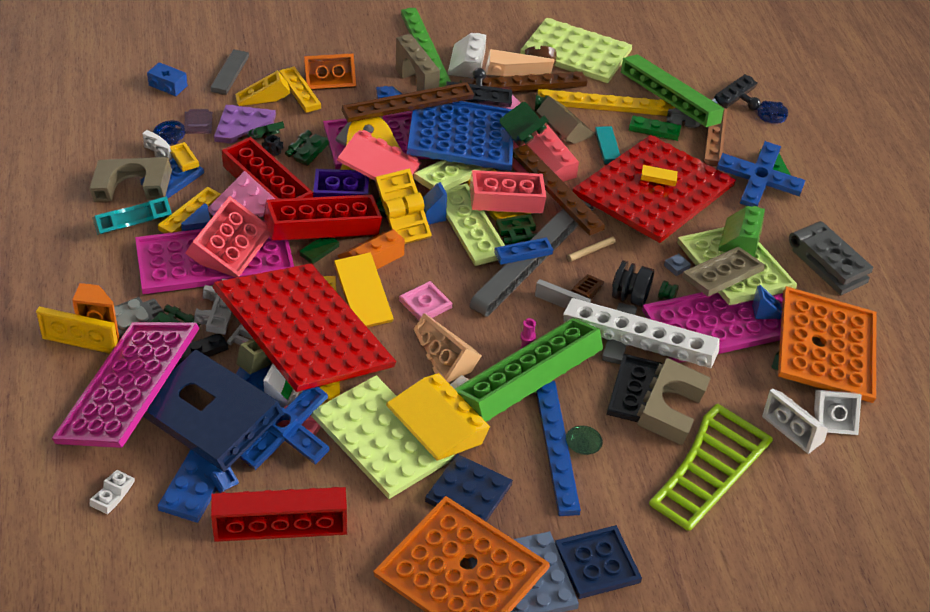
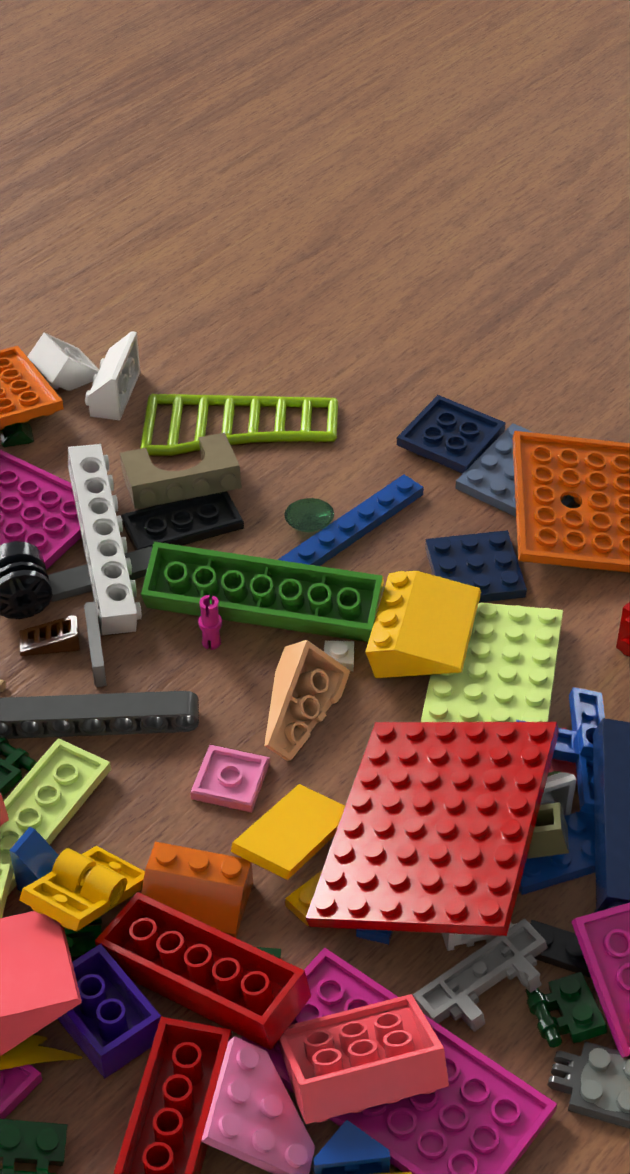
camera: 125 degrees left, 0 degrees up
blue tile [494,237,553,265] -> none

